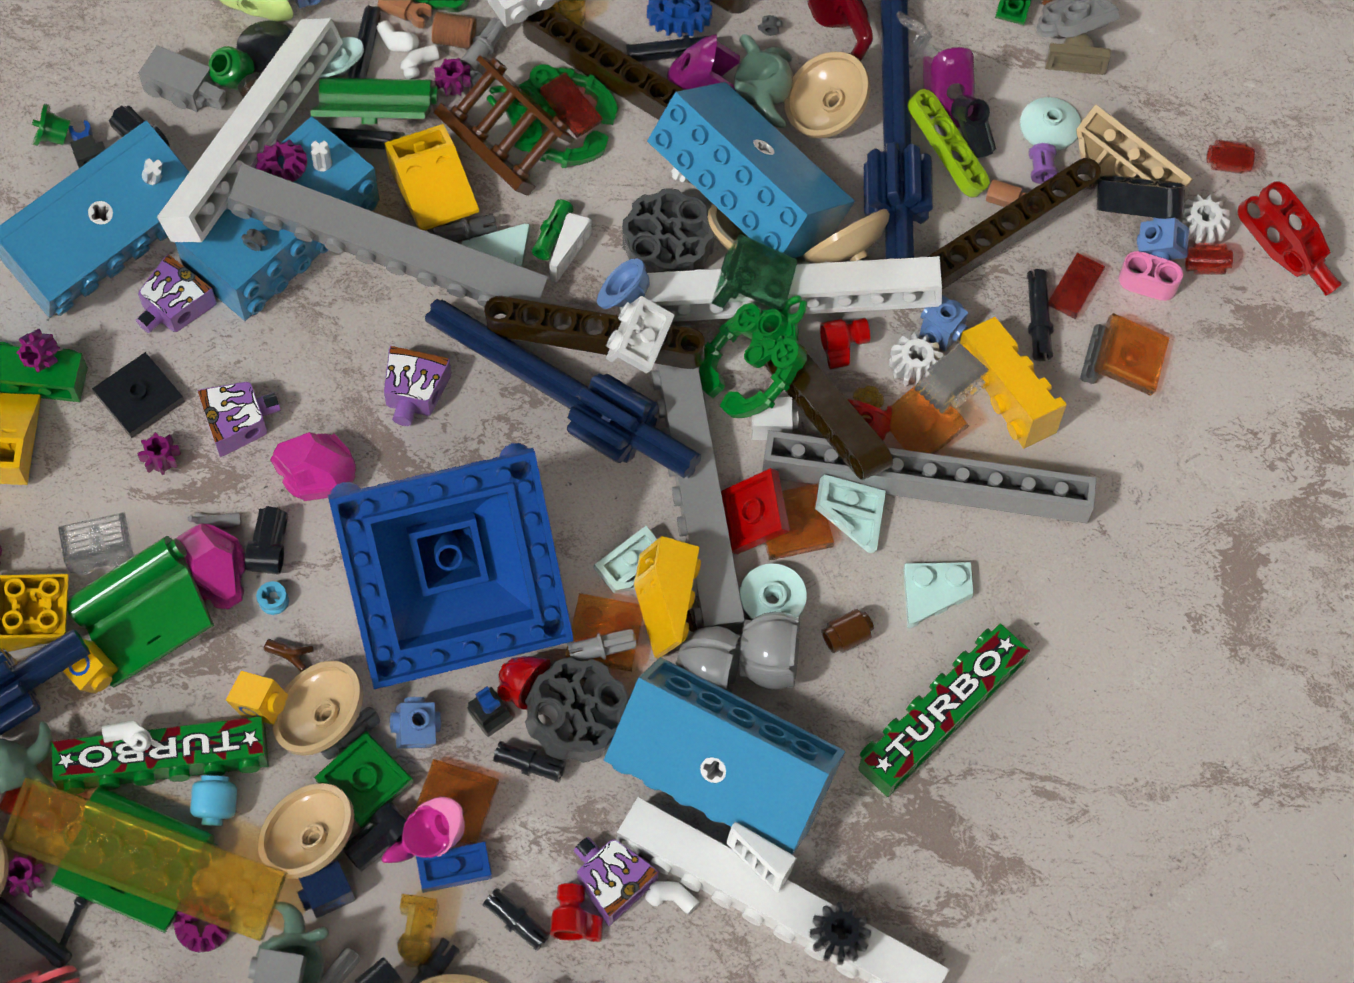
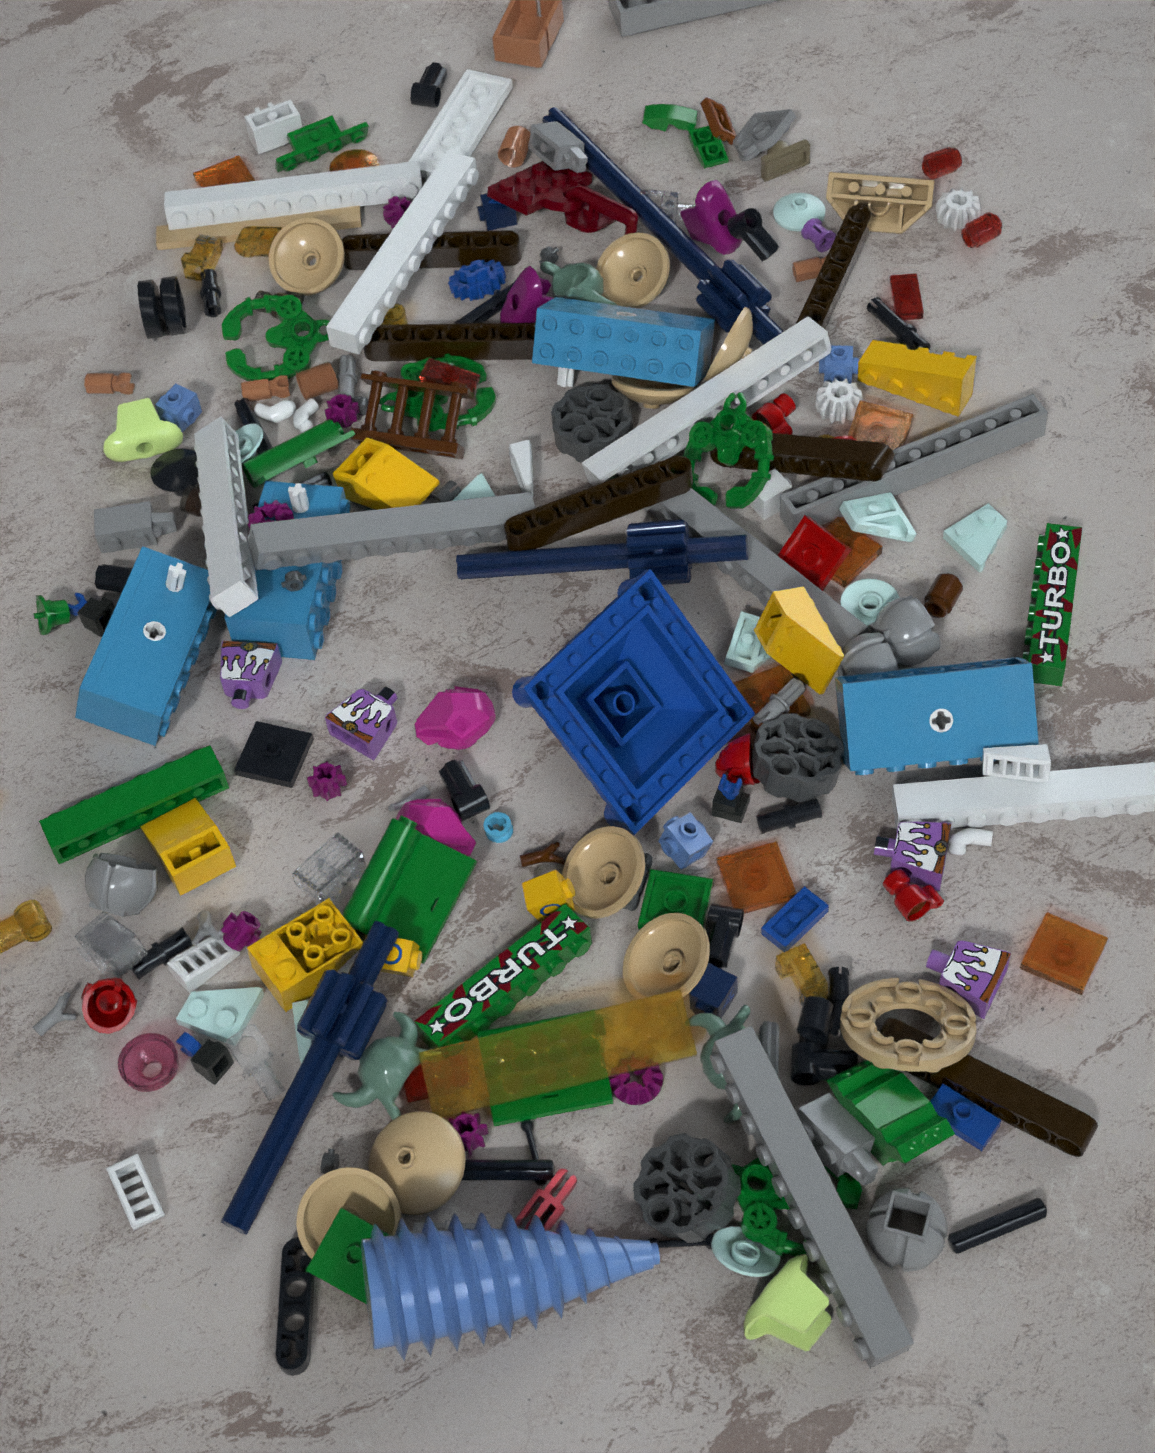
camera: 25 degrees left, 10 degrees down
magenta gear [16,329,60,372] -> none
white arm [102,721,152,752] -> none
medium azure head [190,775,237,826] -> none
green head [208,46,254,90] -> none
dark pink hair [382,797,465,863] -> none
torso [384,346,452,426] -> none
black pin [483,888,550,951] -> none
green pin [532,199,574,261] -> none
medium blue piece [597,258,650,309] -> none
white bracket [606,296,674,373] -> none
clear green bracket [712,234,797,312] -> none
black gear [809,902,871,965] -> none
lime beam [908,89,990,198] -> none
clear brick [915,344,989,413] -> none
dark grey axle [1080,324,1111,384] -> none
clear orange plate [1094,313,1169,396] -> none
black beam [1096,176,1185,219] -> none
bright pink beam [1119,251,1183,301] -> none
medium blue brick [1137,218,1189,260] -> none
red piece [1238,181,1342,296] -> none

